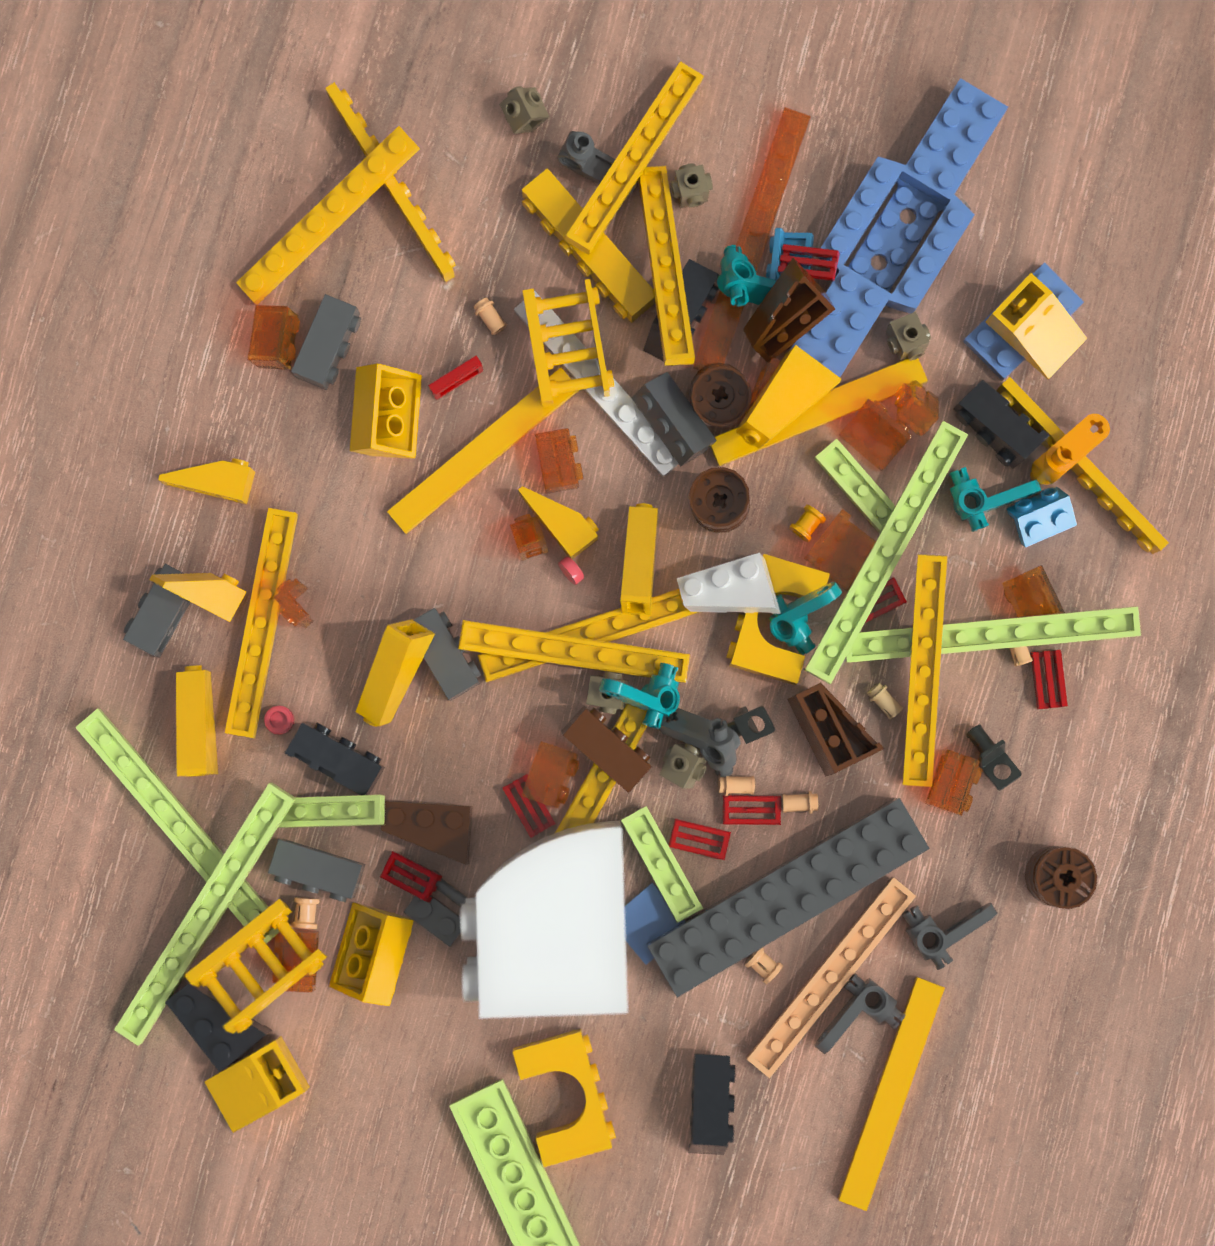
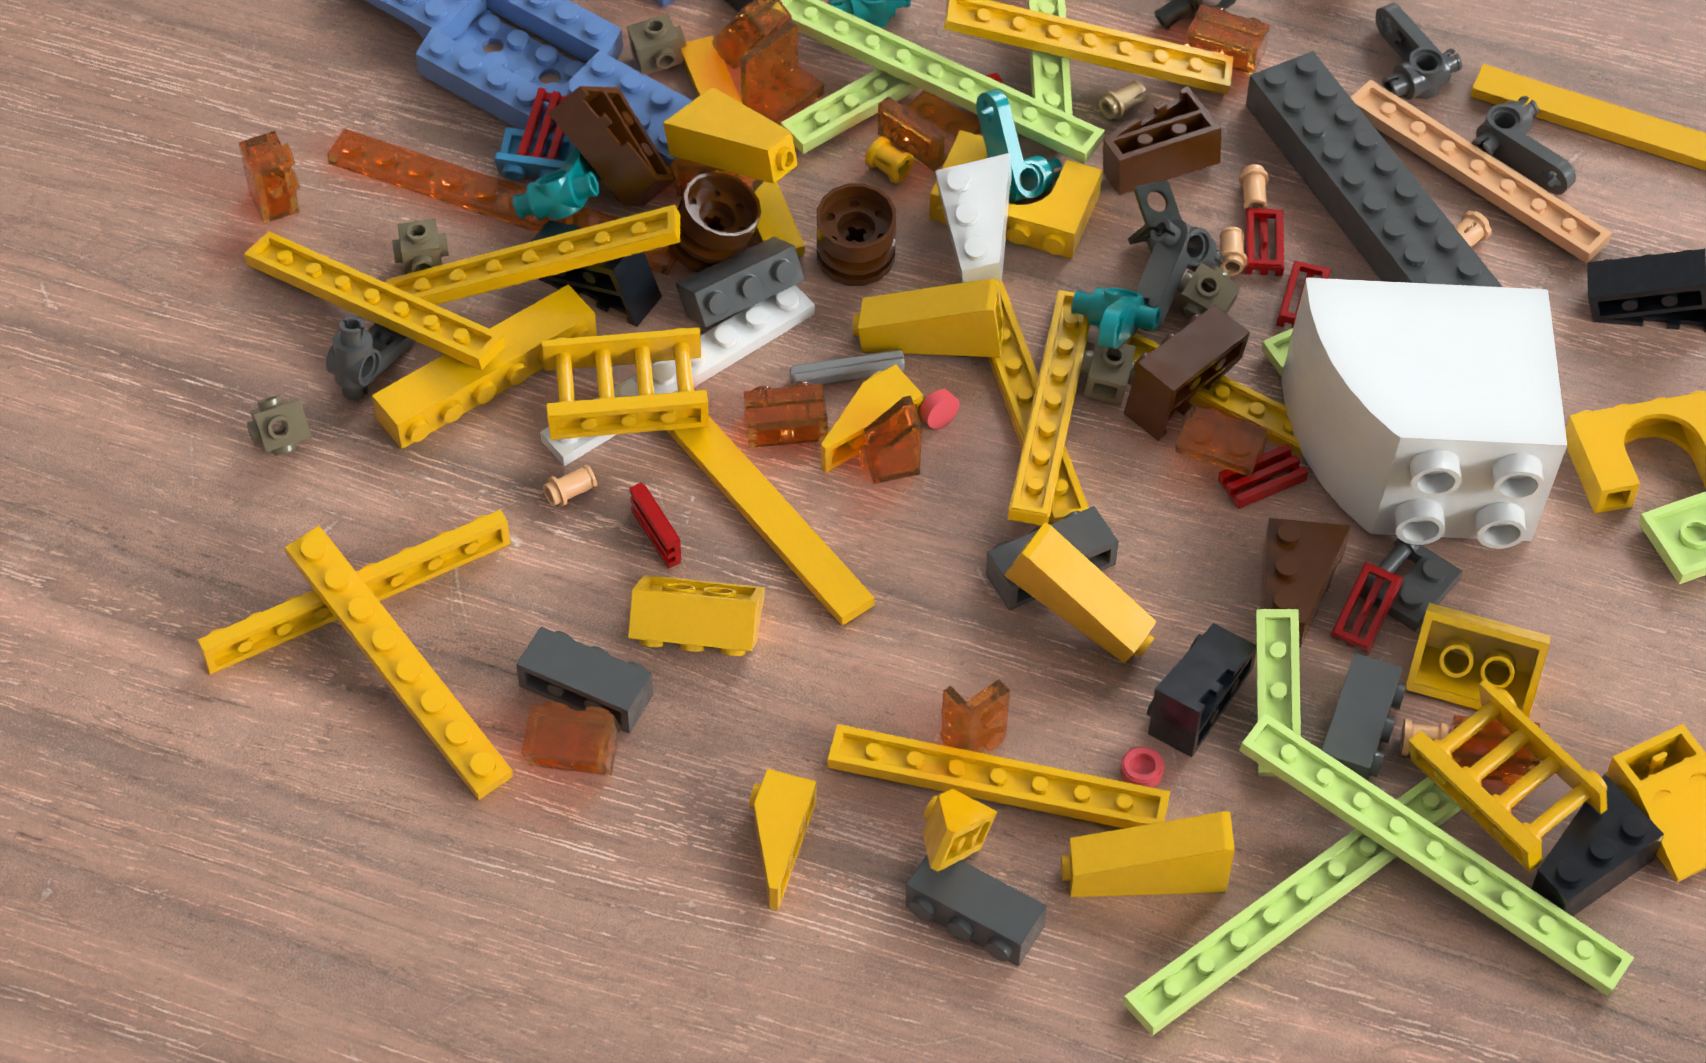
camera: 85 degrees left, 30 degrees down
none -> clear orange brick [238,131,300,224]
none -> light grey axle [790,349,905,388]

